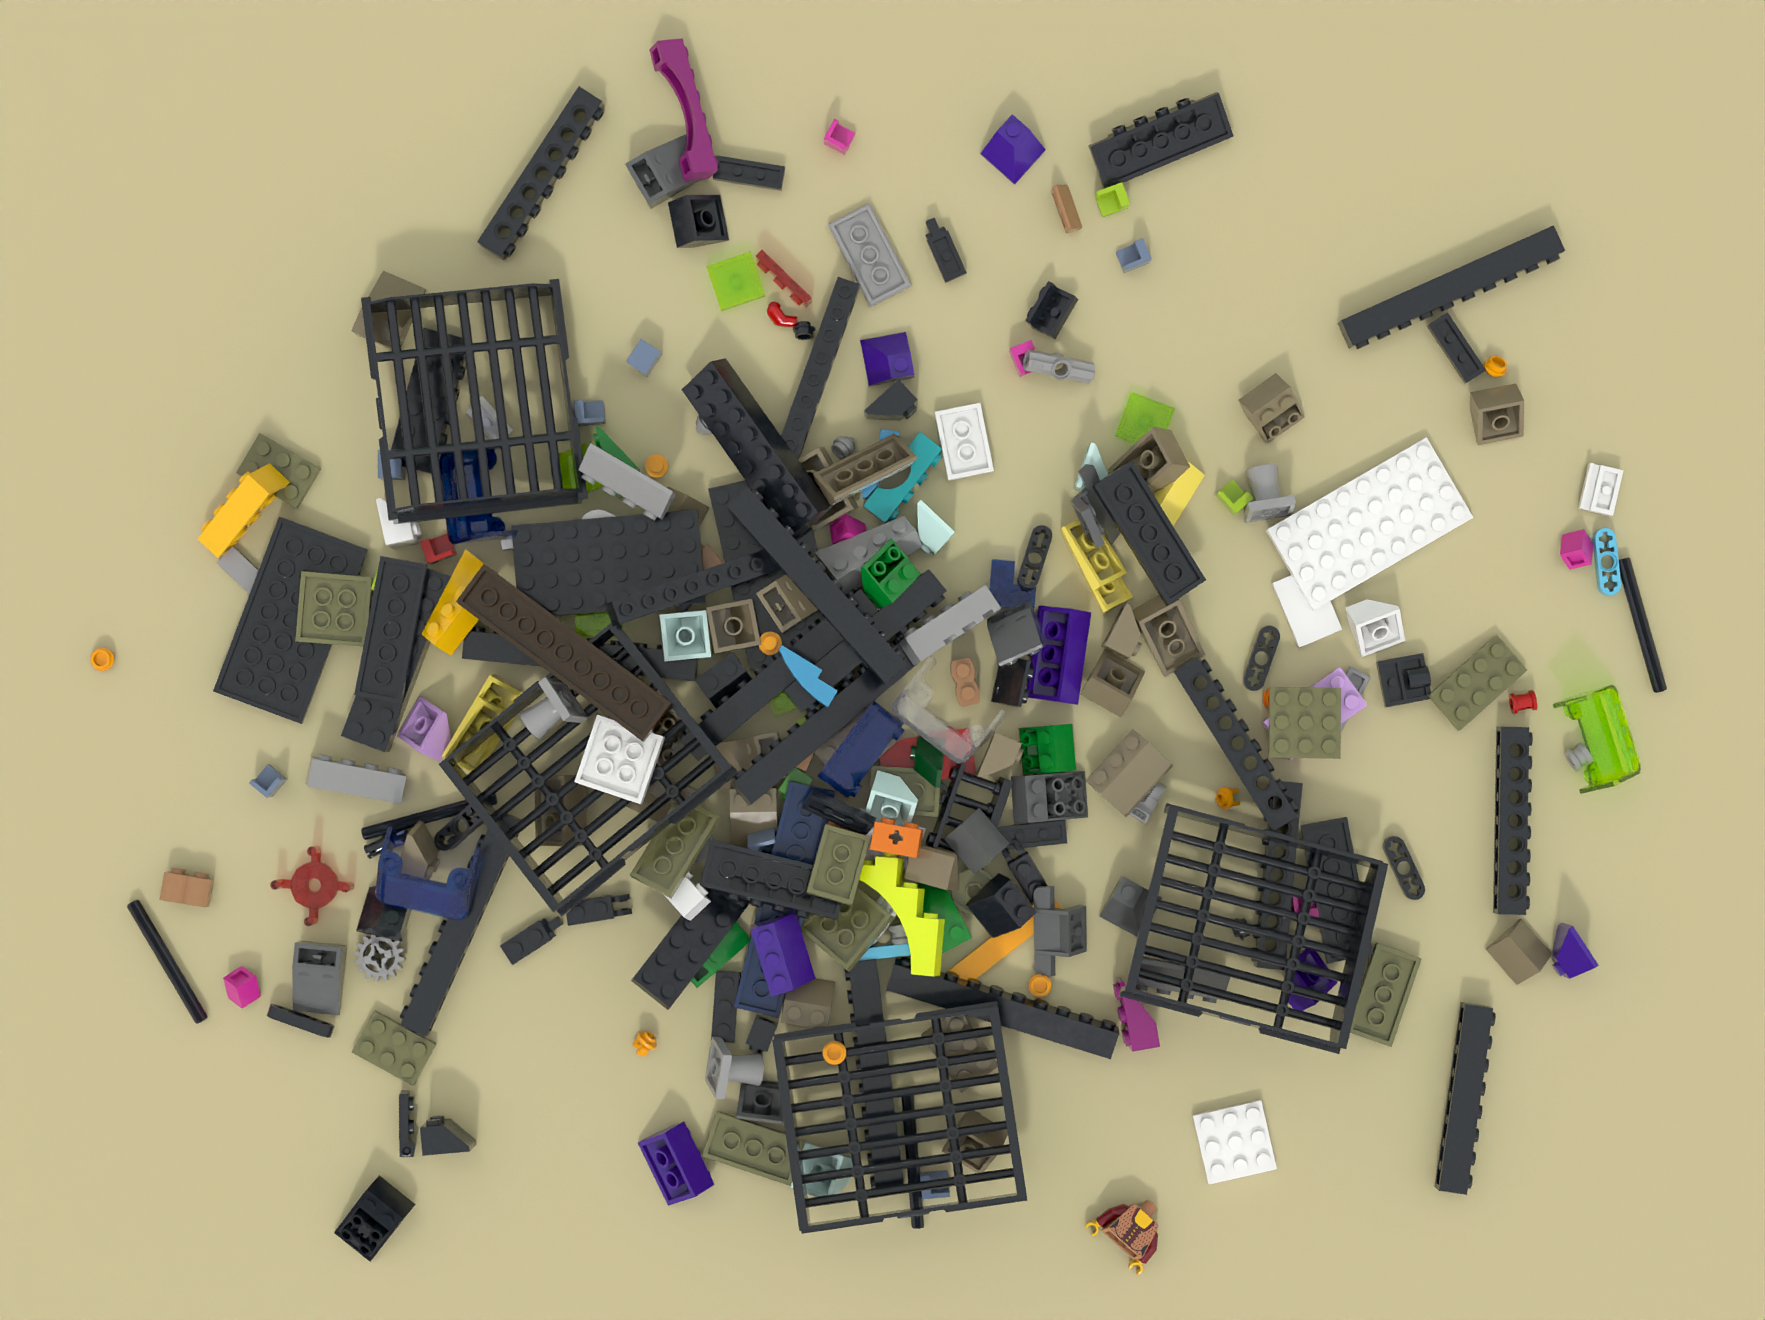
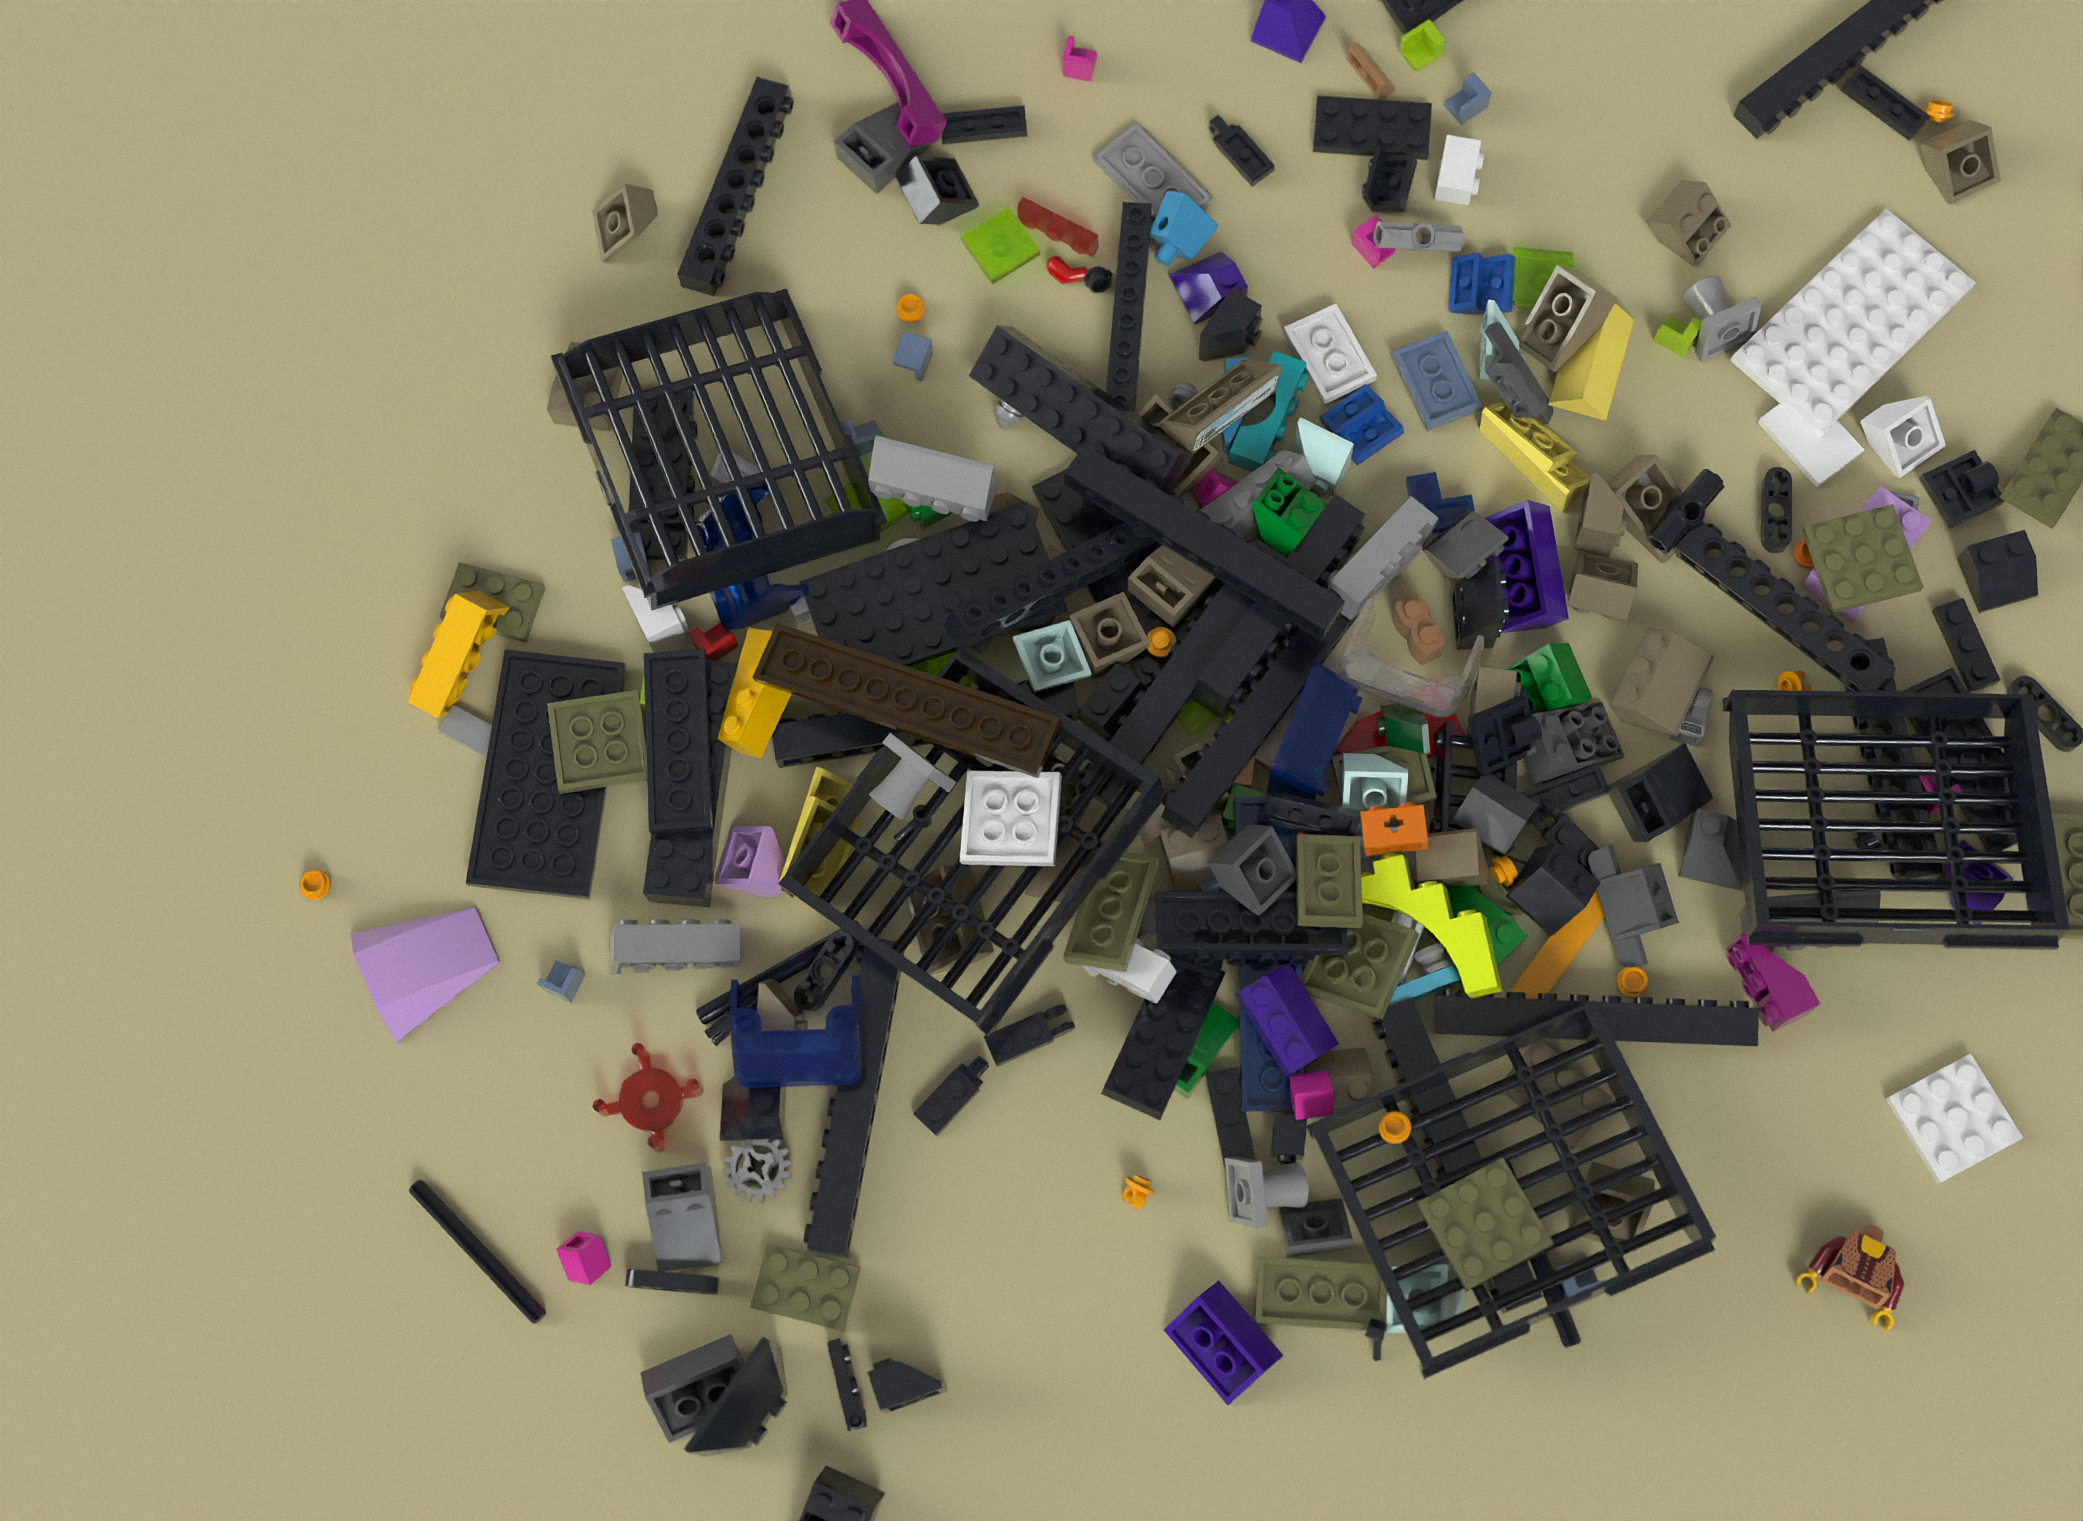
camera: 10 degrees left, 15 degrees down
medium nougat brick [159,868,214,907] -> none
dark azure slope [779,645,838,707] -> none
black beam [1017,525,1052,591] -> none
black plate [1092,461,1206,606] -> none
none -> lavender wedge [351,907,500,1044]
none -> dark tan slope [593,184,658,263]
none -> dark grey slope [640,1334,744,1443]
none -> black slope [684,1336,788,1457]
none -> black hand [893,804,932,842]
none -> light orange plate [896,294,925,323]
none -> dark azure torso [1150,191,1219,267]
none -> dark grey slope [1208,824,1296,915]
none -> dark pink panel [1290,1071,1334,1120]
none -> black plate [1313,96,1432,160]
none -> blue slope [1319,384,1404,466]
none -> black hand [1365,1318,1387,1361]
none -> sand blue plate [1392,331,1483,431]
none -> olive plate [1416,1157,1554,1292]
none -> white brick [1434,135,1485,205]
none -> blue slope [1449,253,1516,314]
none -> black plate [1468,694,1542,775]
none -> light orange plate [1490,856,1518,886]
none -> black slope [1605,743,1714,843]
none -> black piece [1647,469,1725,553]
none -> black plate [1932,598,2001,693]
none -> black slope [1957,529,2038,613]

